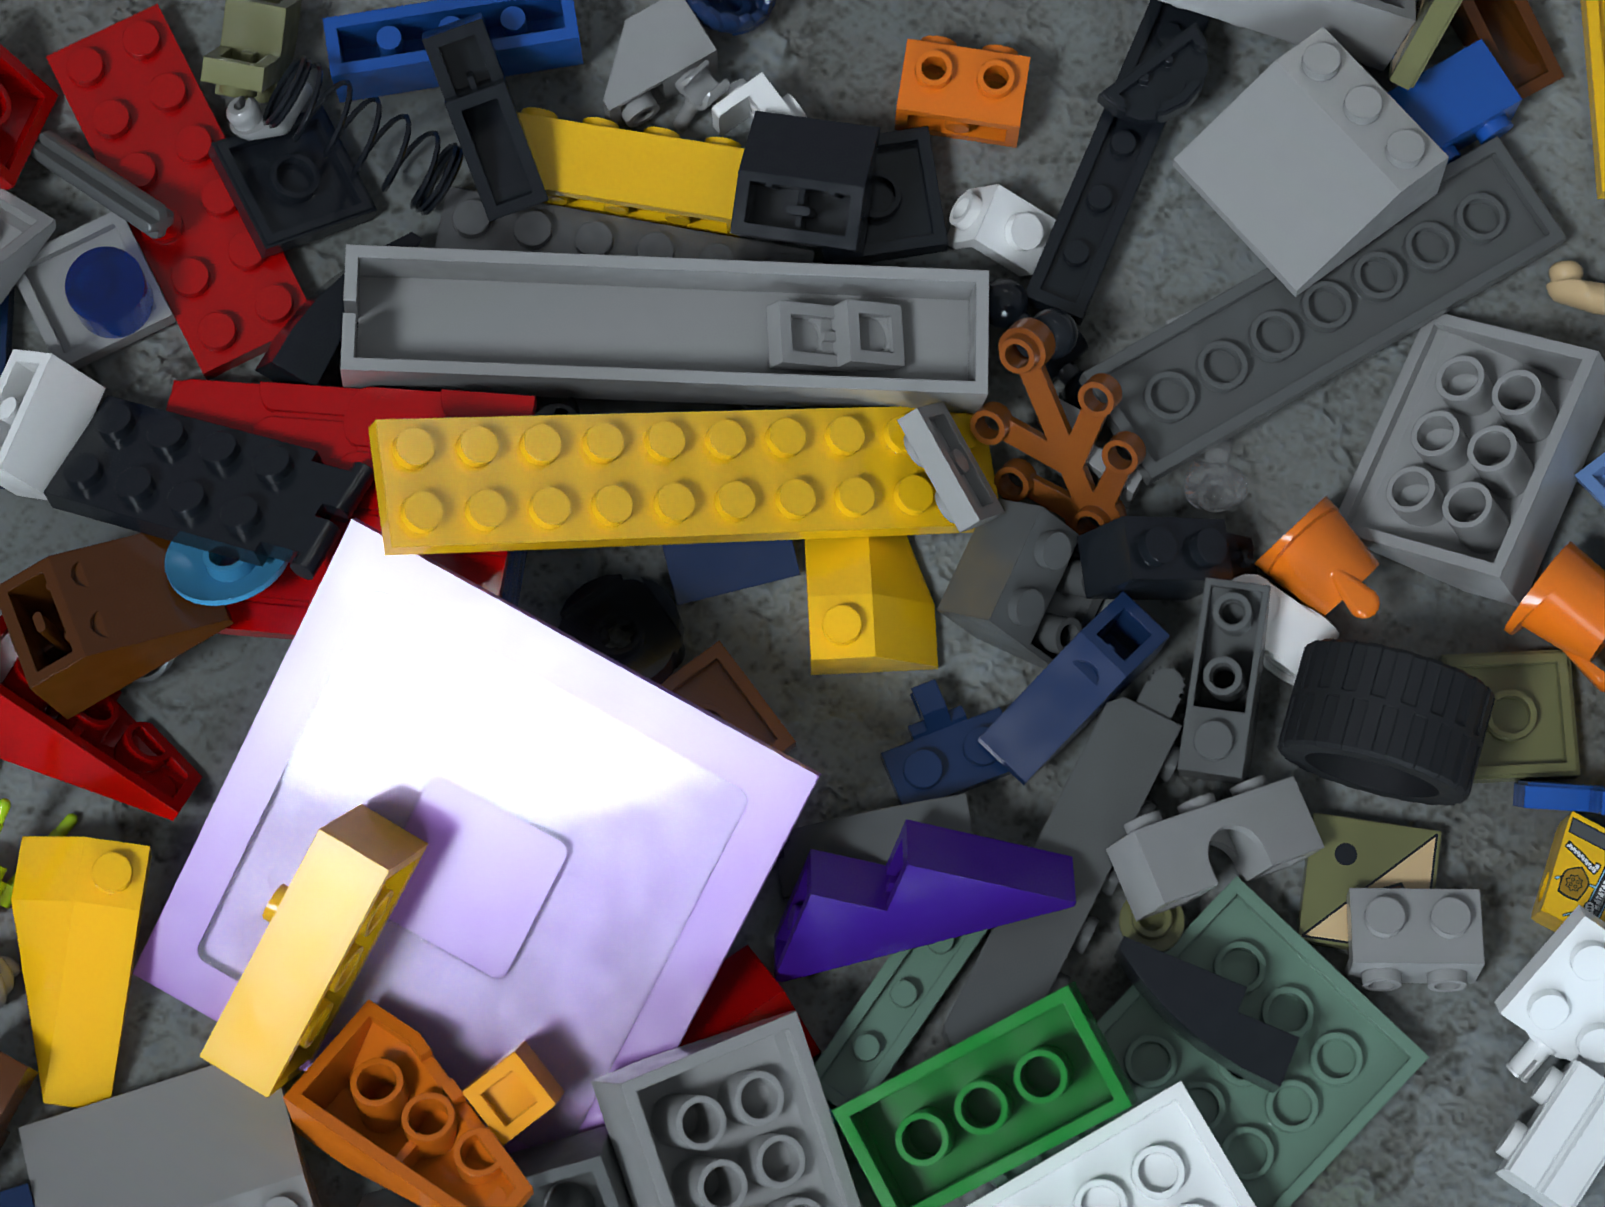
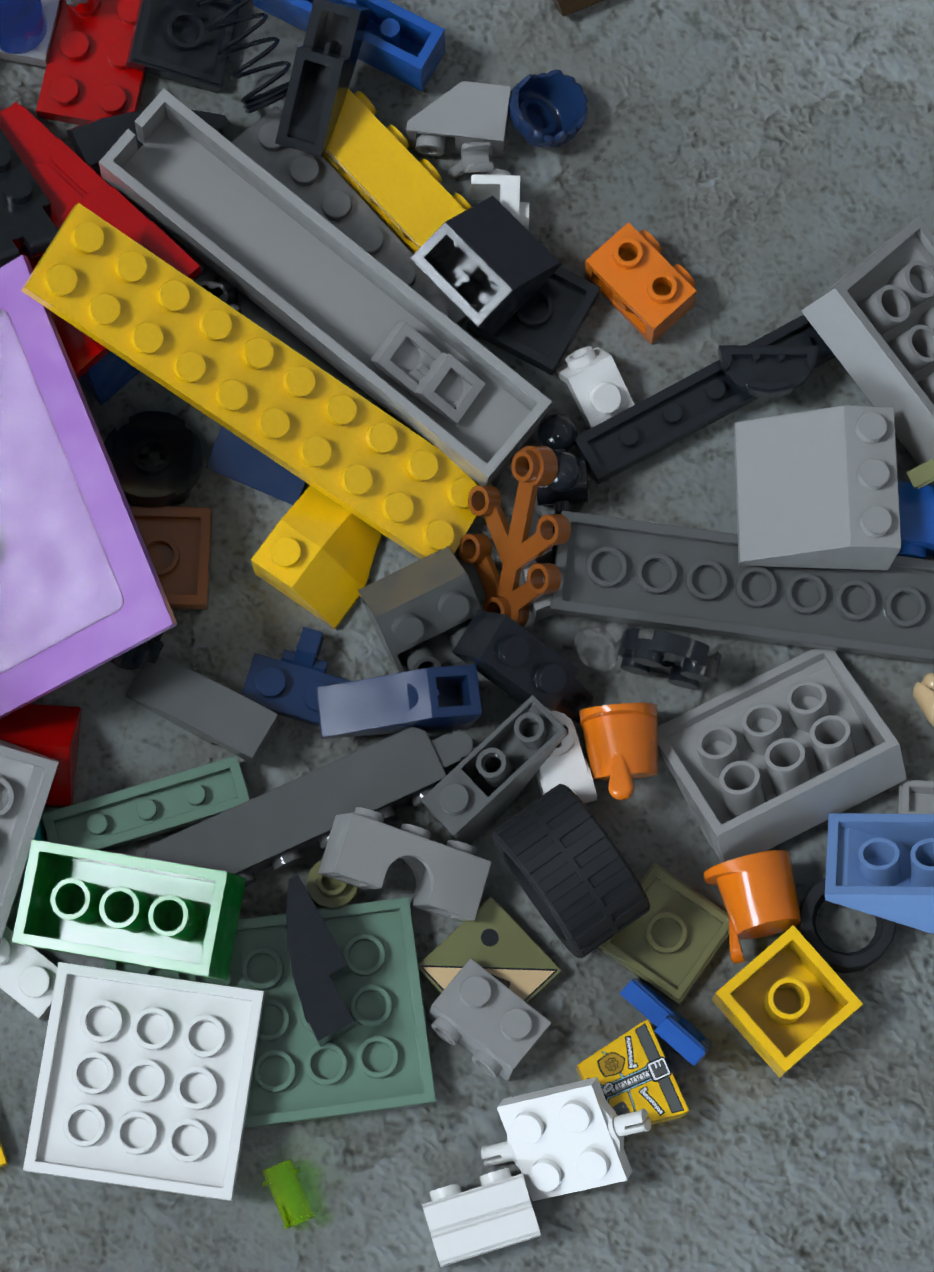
camera: 40 degrees right, 0 degrees up
dark purple slope [774,819,1076,982] -> none
light grey plate [897,401,1005,533] -> none
none -> black plate [618,628,722,689]

